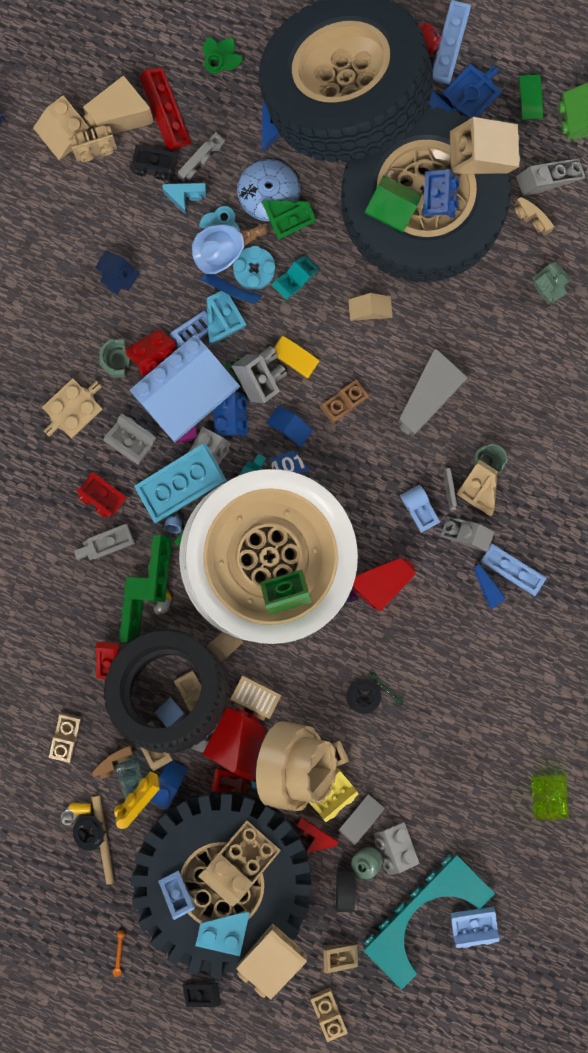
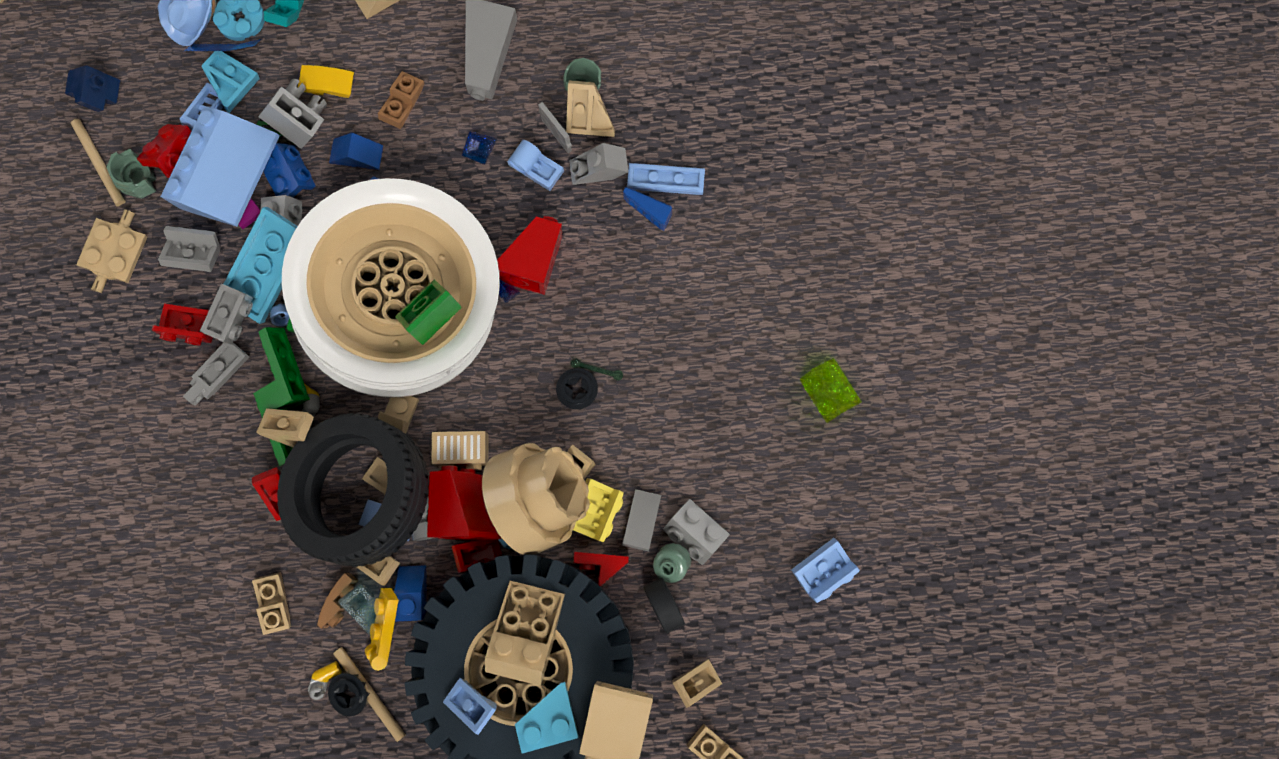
camera: 25 degrees left, 5 degrees down
teal arch [363,854,495,990] -> none
none -> tan bar [71,119,126,206]
none -> light grey bracket [200,283,253,345]
none -> tan slope [256,409,314,447]
none -> clear blue slope [462,131,497,165]

